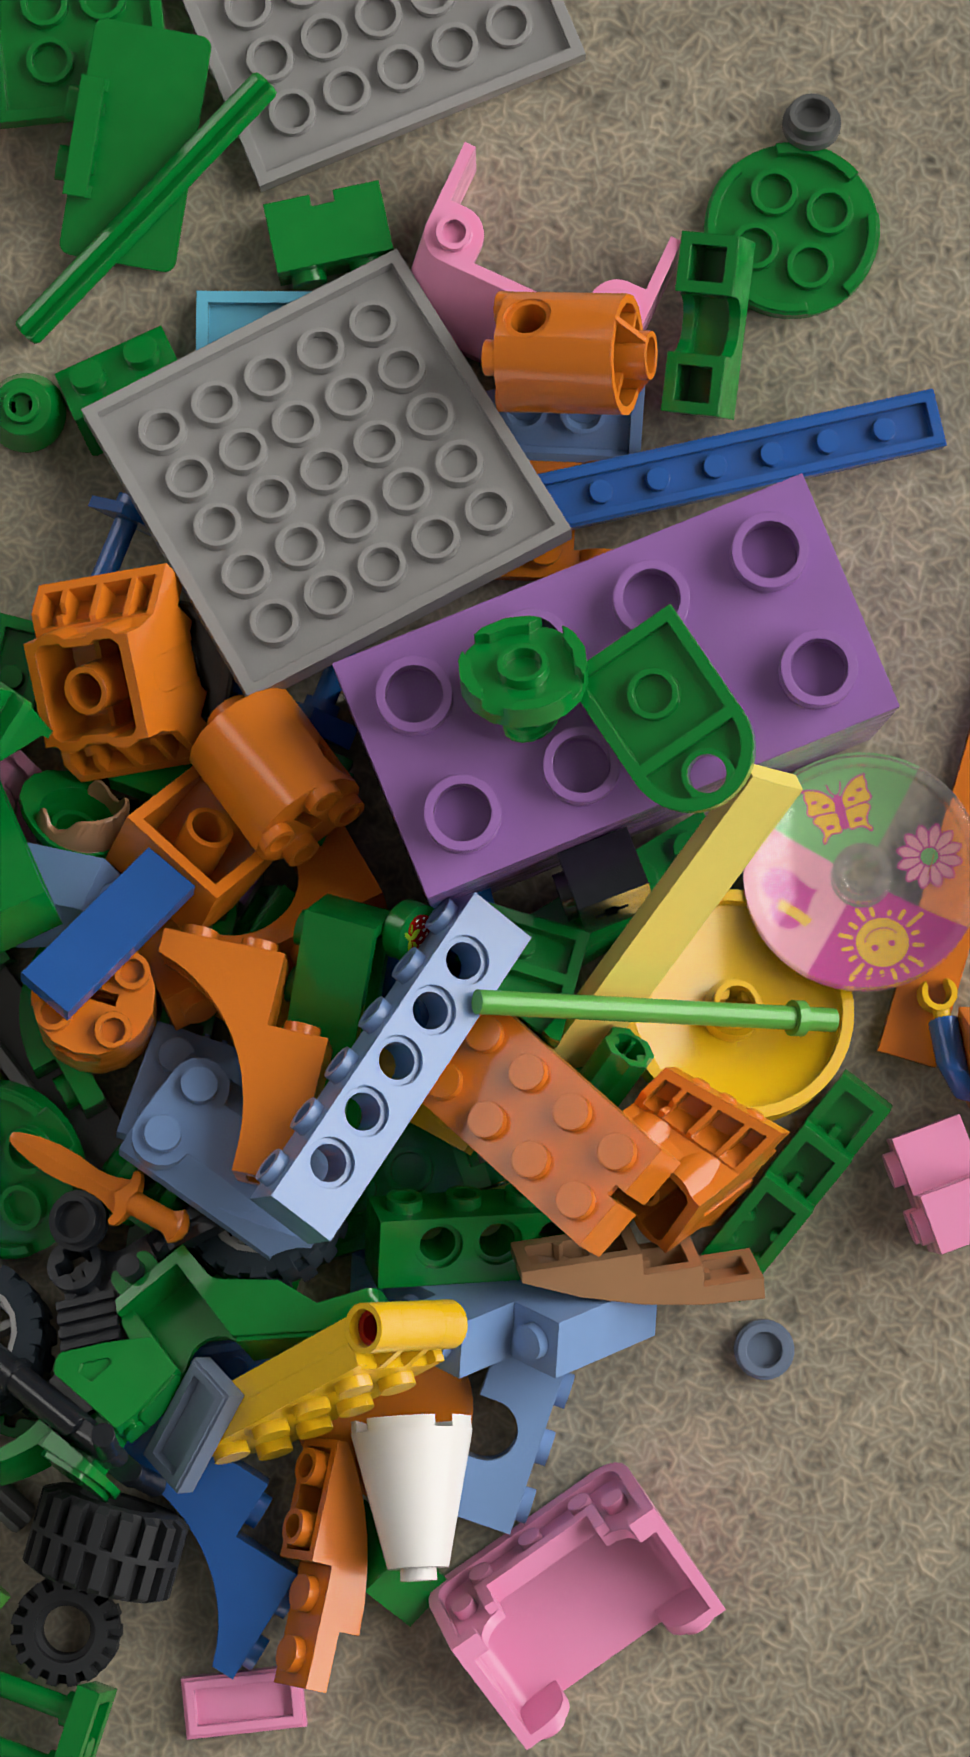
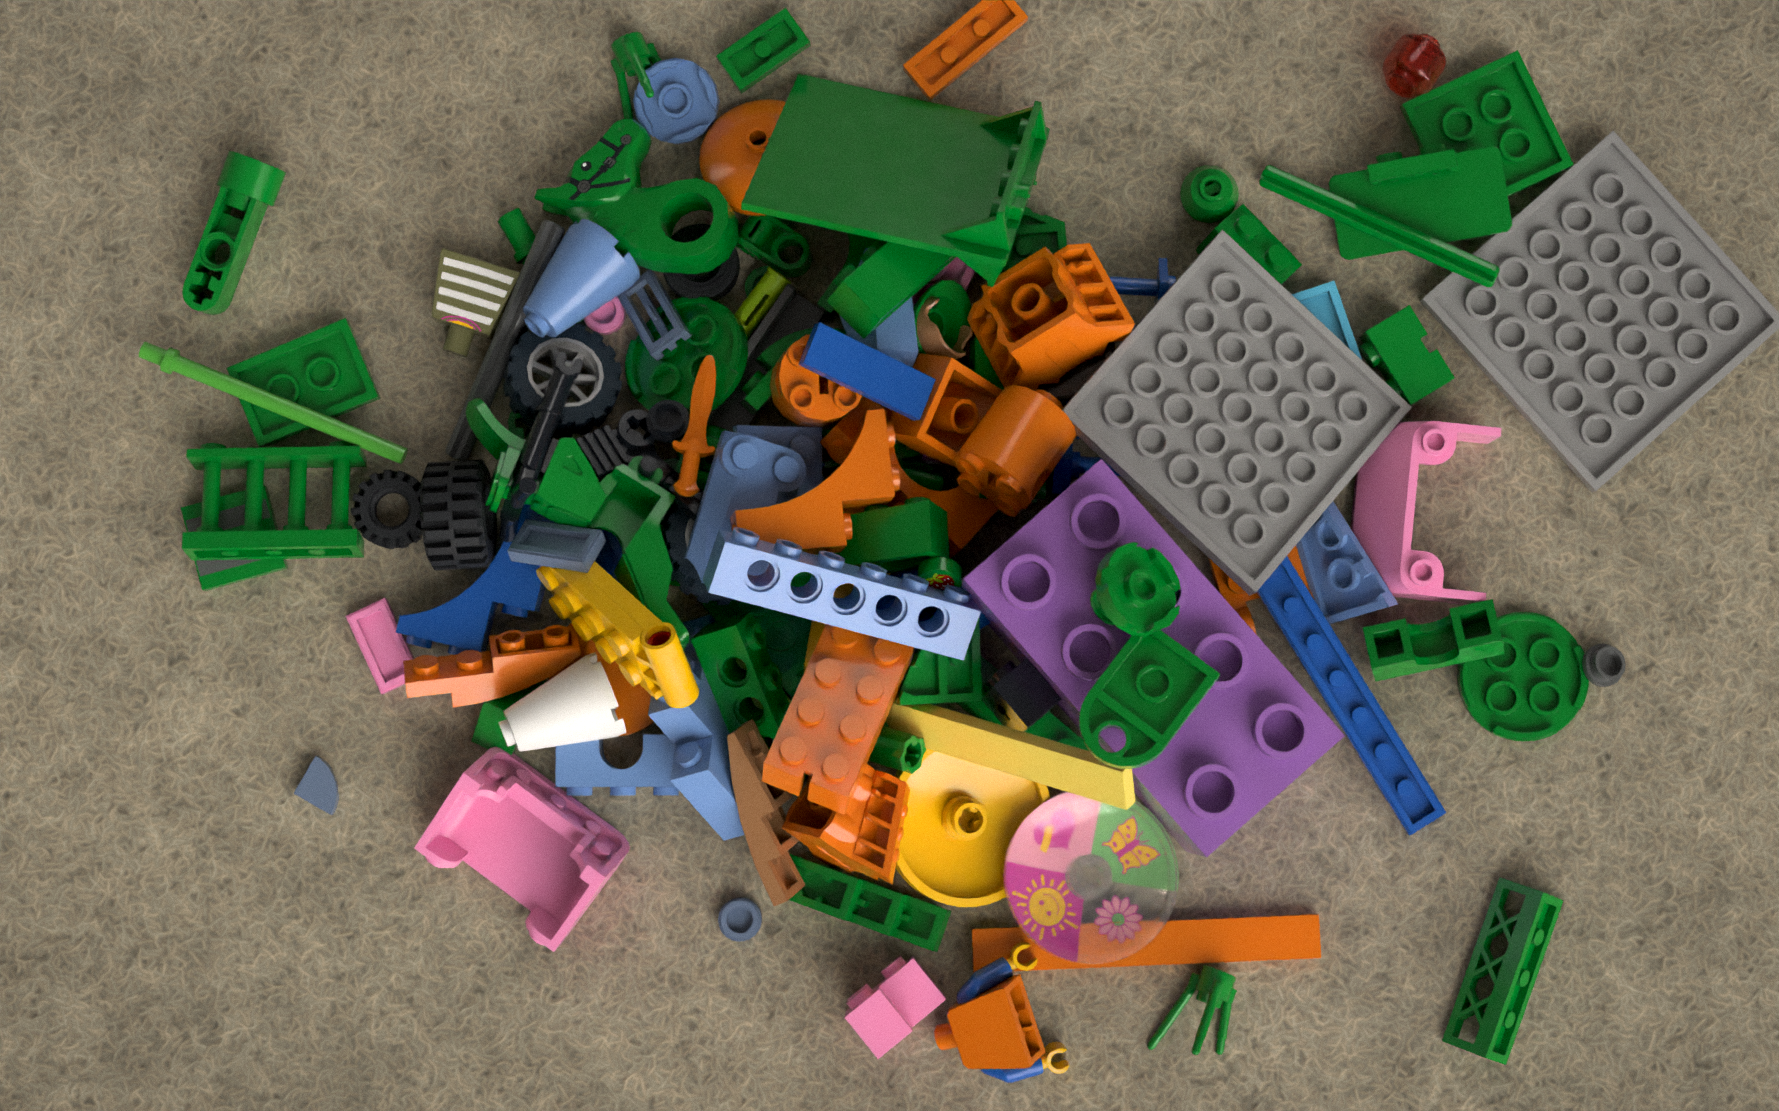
camera: 70 degrees right, 0 degrees up
bright green bar [471,989,839,1037] -> none
orange cylinder [481,291,658,416] -> none

